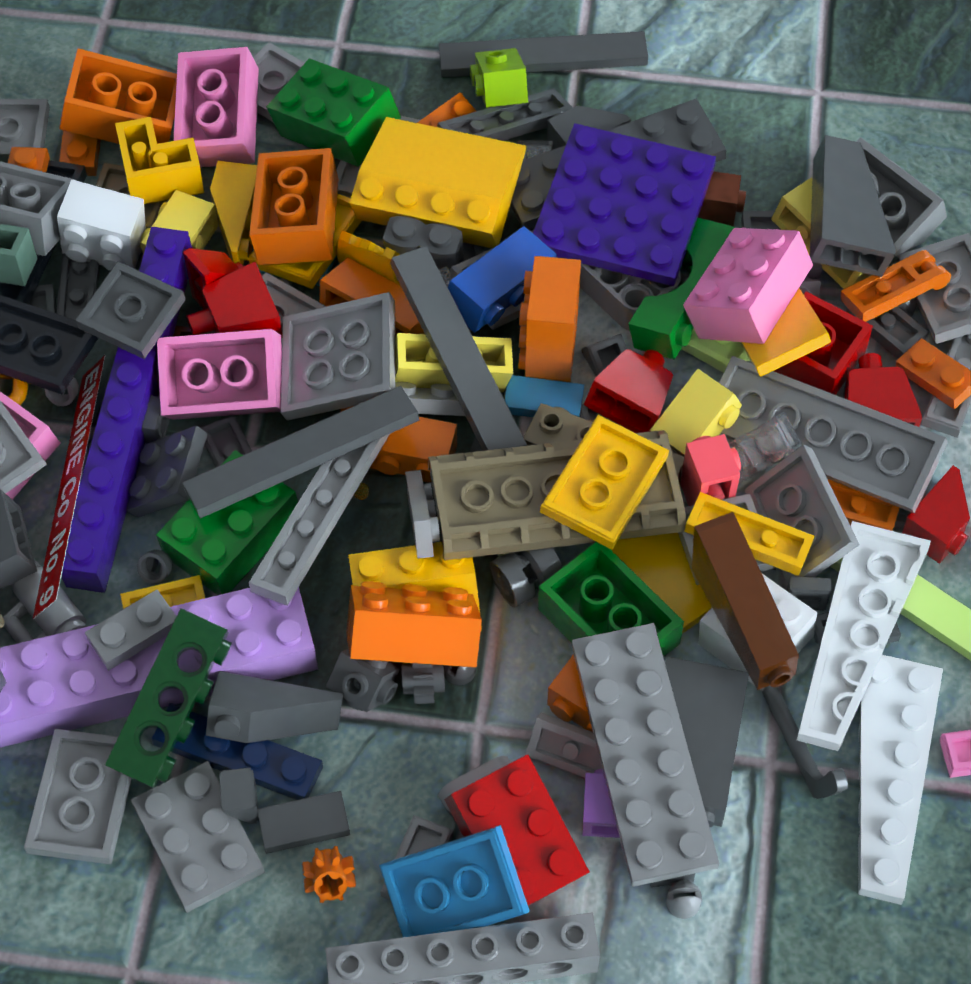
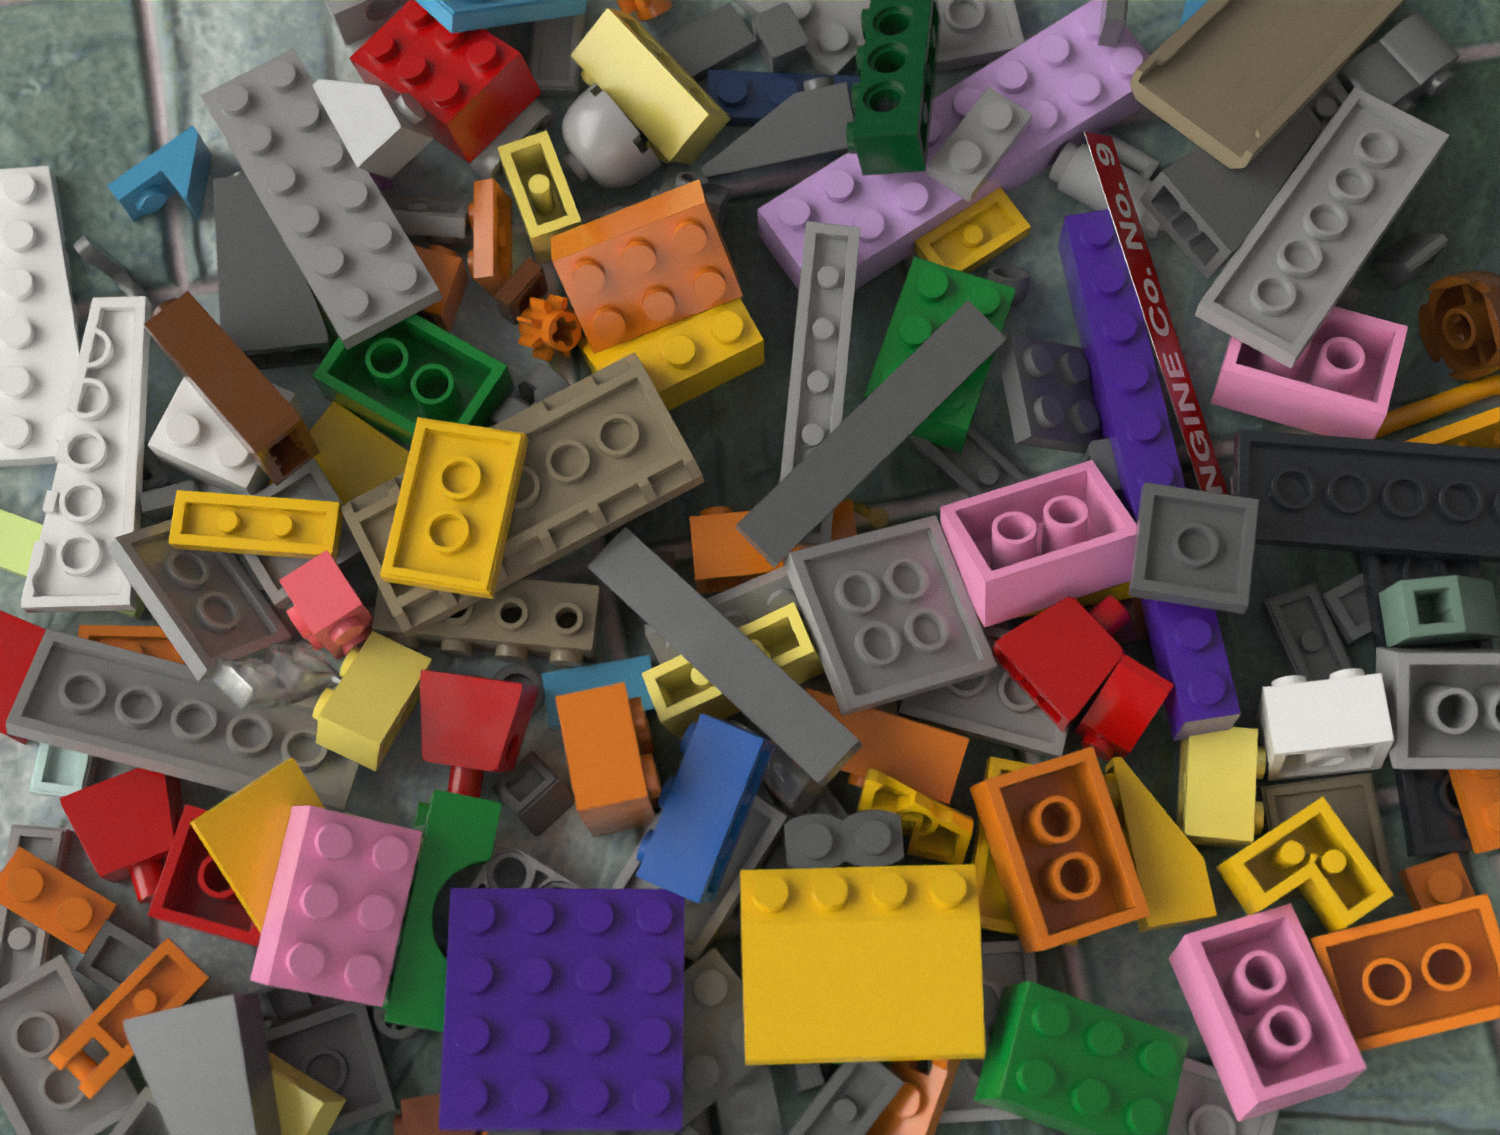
camera: 165 degrees right, 15 degrees up
light grey plate [405,470,440,559] -> none
none -> dark azure slope [107,125,212,222]
none -> slope [312,79,434,179]
none -> orange plate [468,178,512,298]
none -> reddish brown tile [494,257,548,326]
none -> light yellow brick [497,130,582,264]
none -> orange gear [516,294,583,362]
none -> light grey cylinder [562,83,661,190]
none -> light yellow brick [570,8,731,165]

